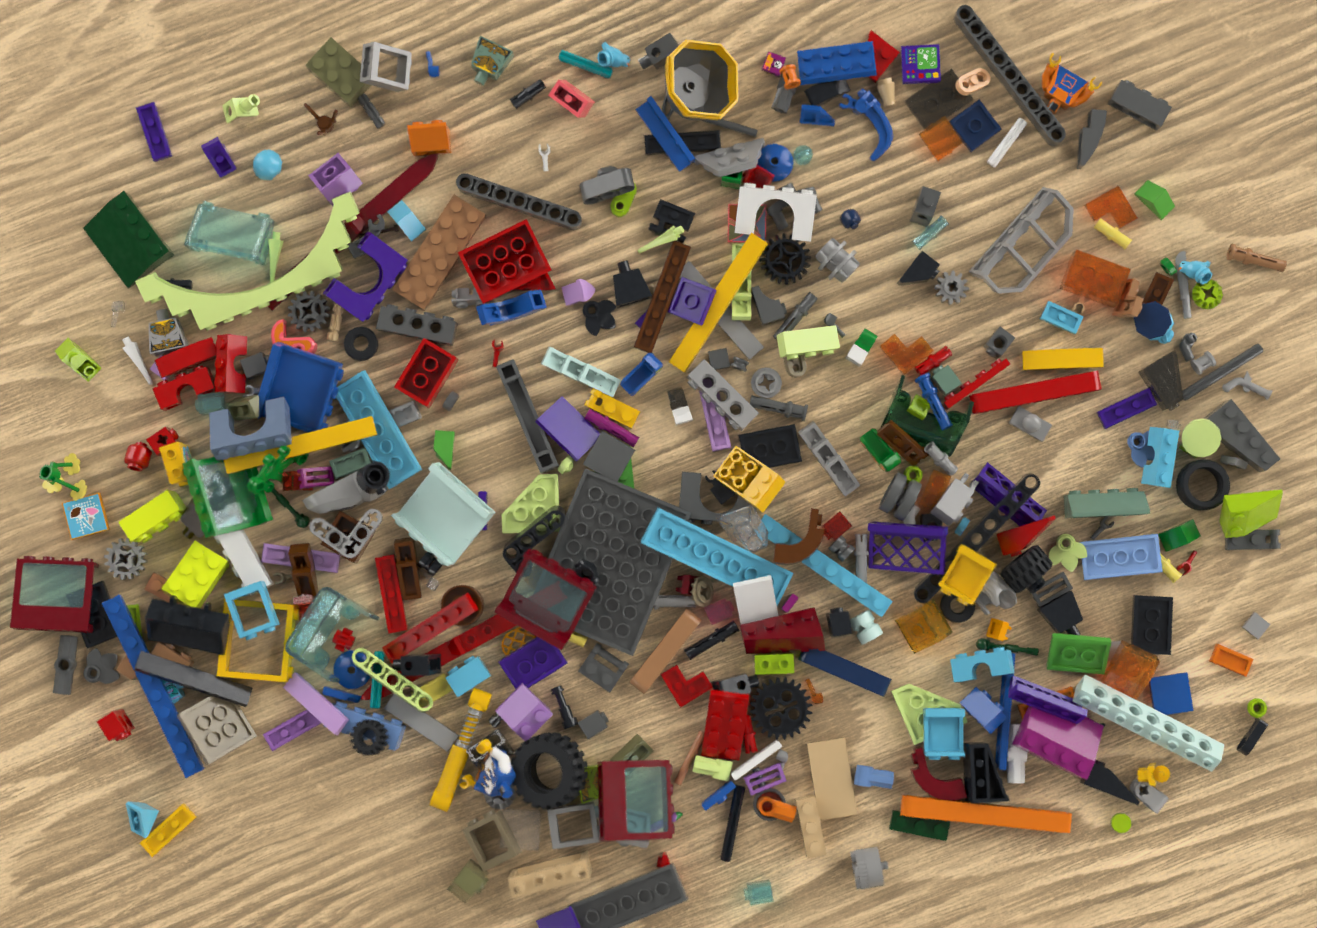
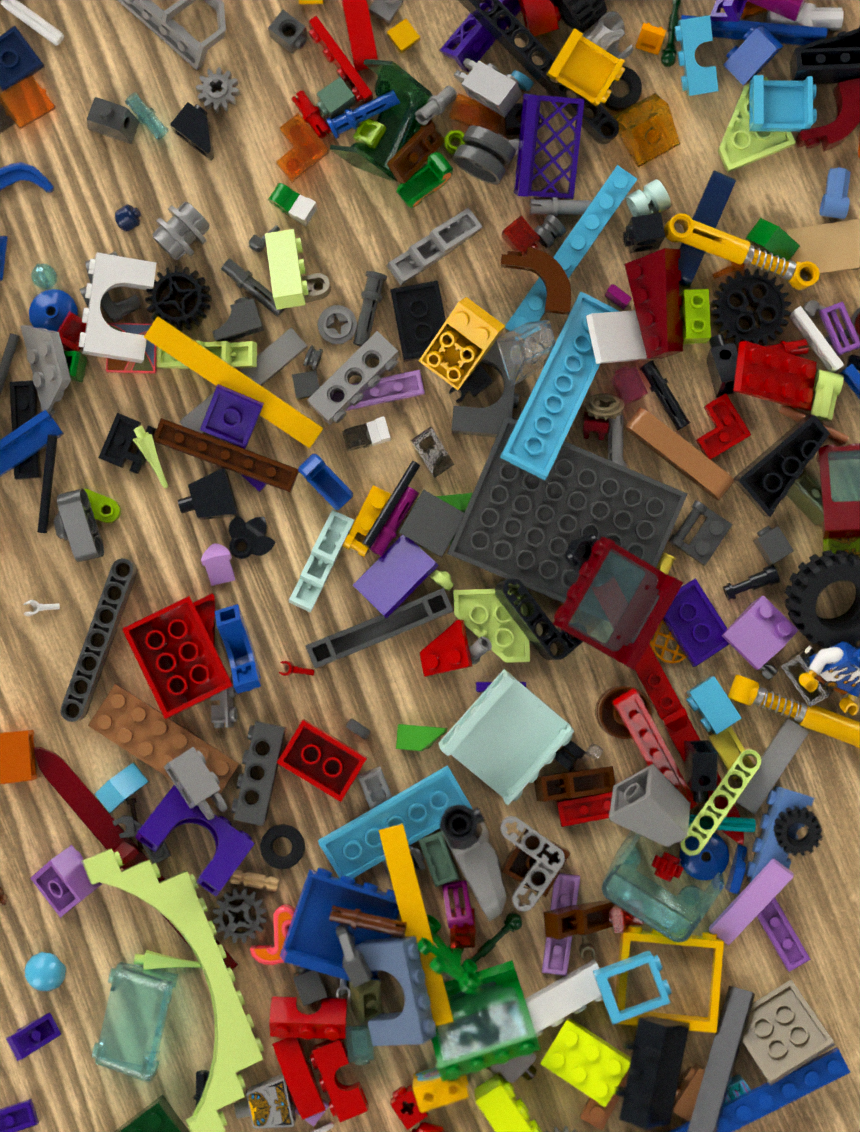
camera: 90 degrees left, 0 degrees up
none -> black bar [37,434,58,533]
none -> light grey hinge [164,747,227,820]
none -> reddish brown pin [329,905,407,938]
none -> dark grey piece [336,923,373,988]
none -> black bar [362,461,420,549]
none -> yellow tile [387,18,421,54]
none -> clear smoke slope [410,426,454,478]
none -> red wing [419,620,473,677]
none -> light grey pin [469,636,492,664]
none -> light grey slope [609,764,690,847]
none -> yellow piece [664,213,820,290]
none -> black wedge [733,415,830,518]
none -> green slope [746,218,800,261]

